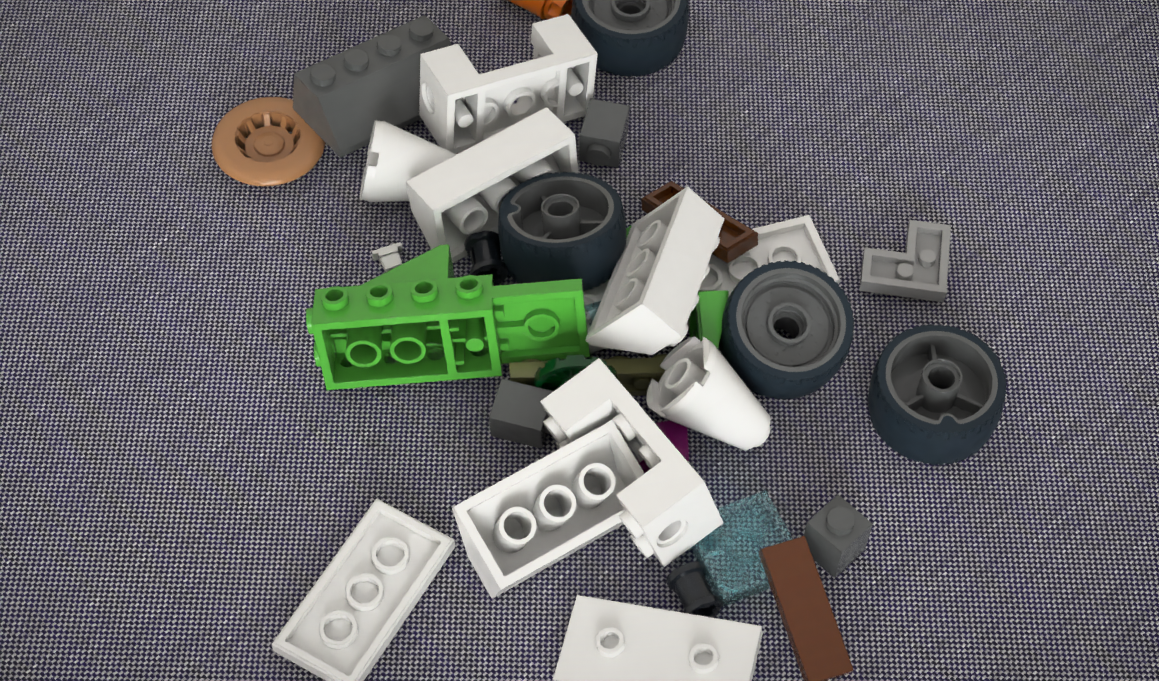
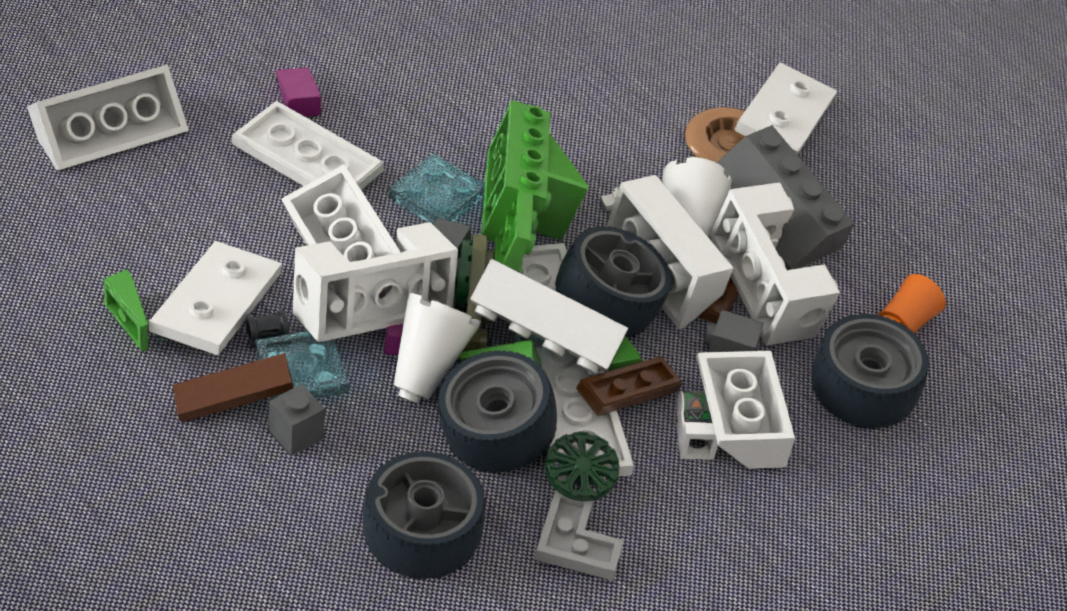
camera: 90 degrees right, 10 degrees down
none -> magenta slope [276,67,321,117]
none -> clear light blue plate [388,153,485,224]
none -> dark green wheel [545,431,620,501]
none -> white leg [677,391,718,460]
none -> white slope [697,351,795,469]
none -> white plate [734,62,837,155]

